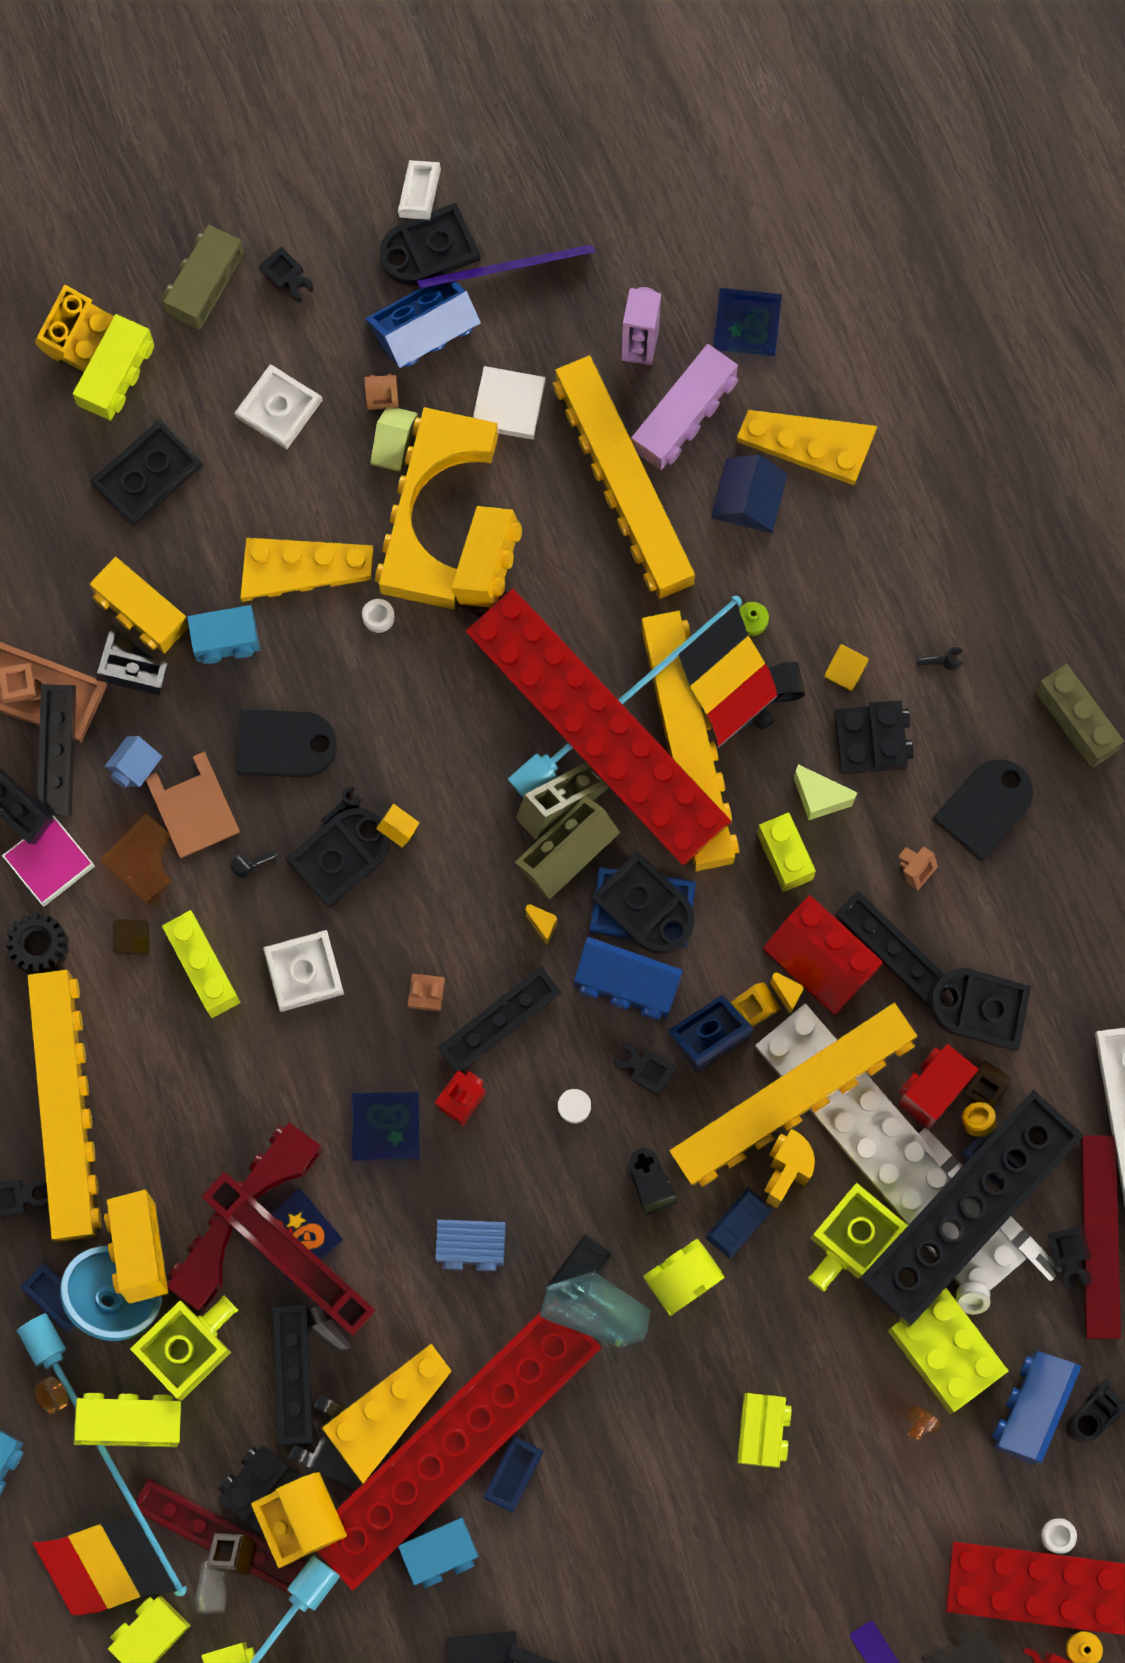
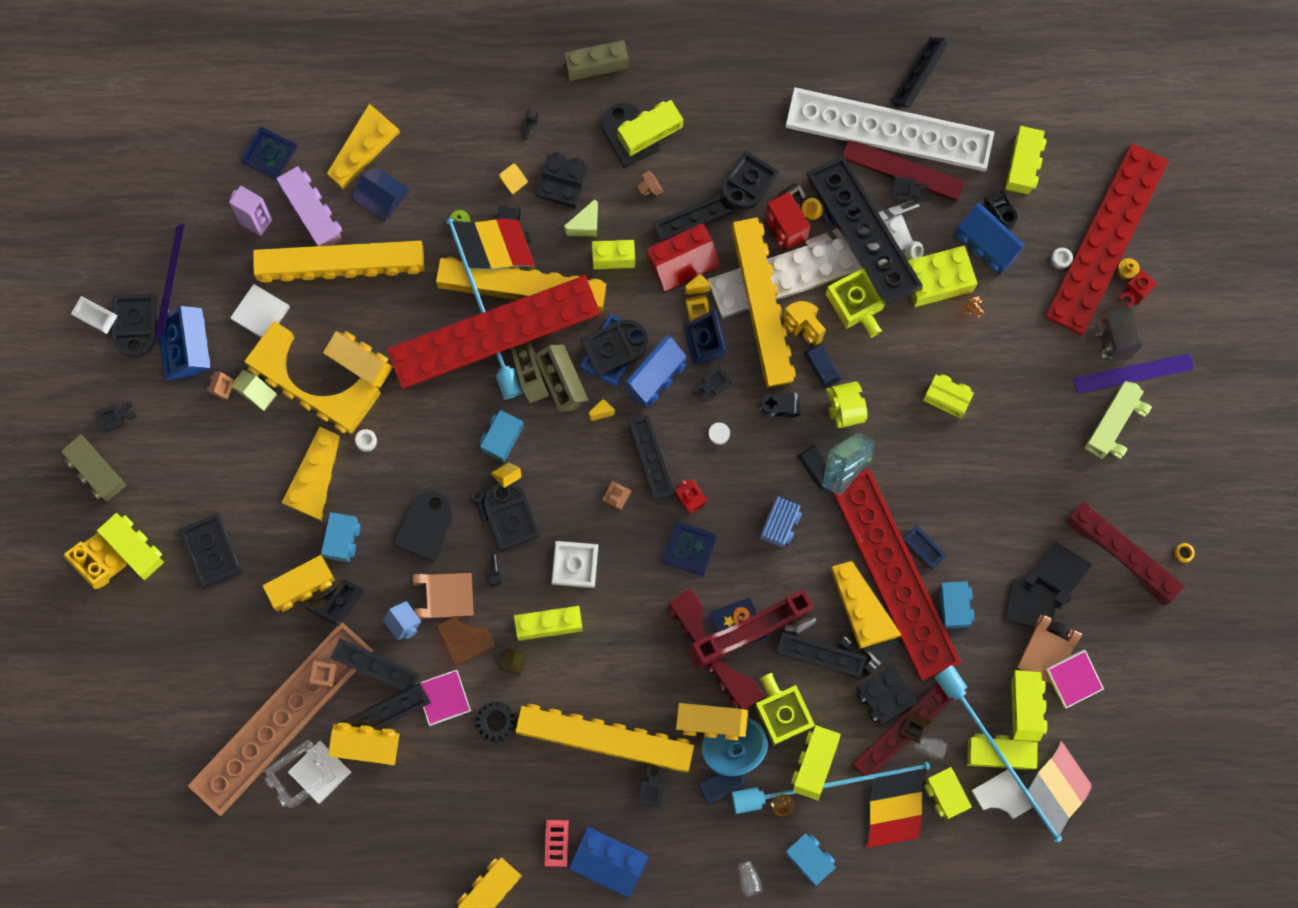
camera: 75 degrees left, 0 degrees up
white tile [234,364,323,450] -> none
yellow brick [251,1472,347,1568] -> none
none -> dark azure brick [479,410,524,463]
none -> neon yellow brick [617,100,684,156]

